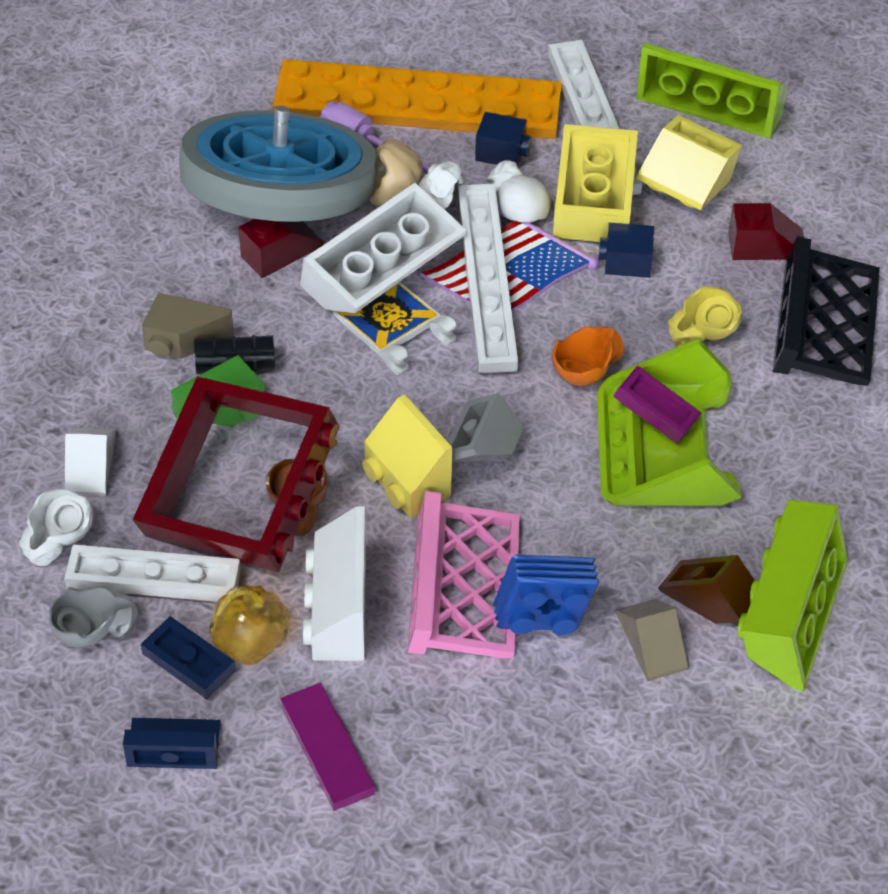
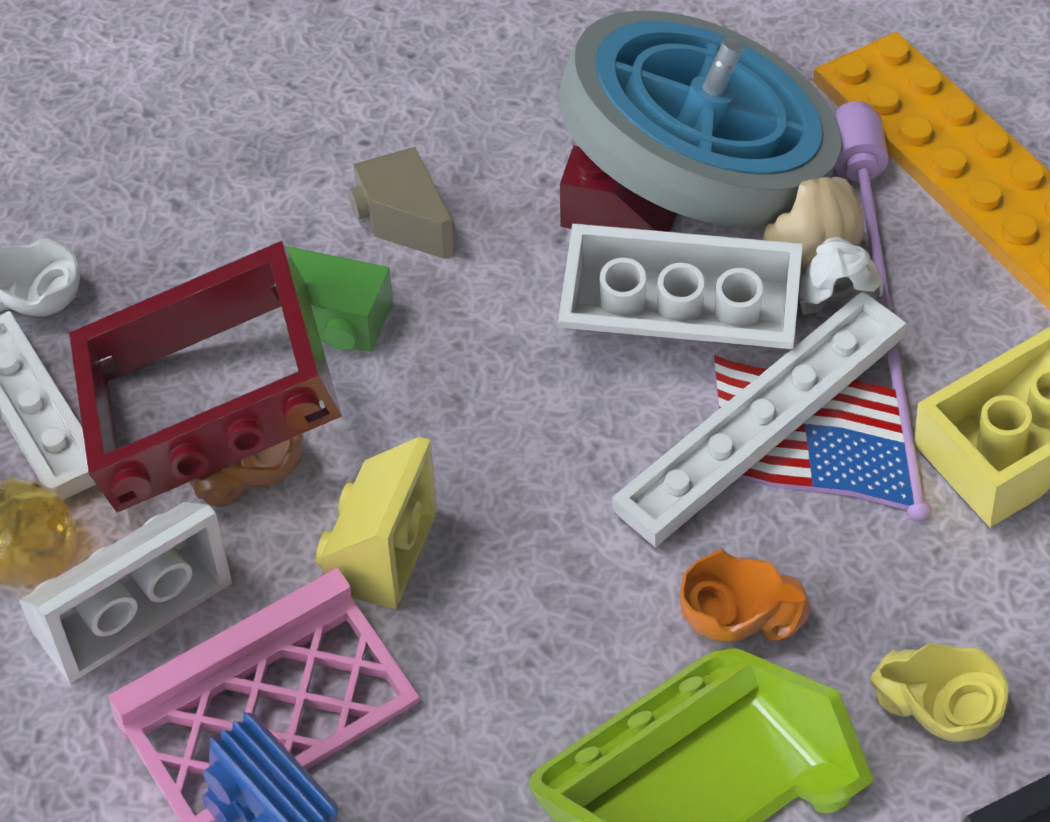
camera: 55 degrees right, 0 degrees up
white slope [65,428,117,496] -> none
black axle [194,334,275,374] -> none
flag [333,282,457,375] -> none
light grey slope [448,393,524,463] -> none
dark blue brick [475,112,532,166] -> none
white hair [487,160,551,223] -> none
dark blue brick [598,223,654,278] -> none
magenta tile [613,366,702,444] -> none

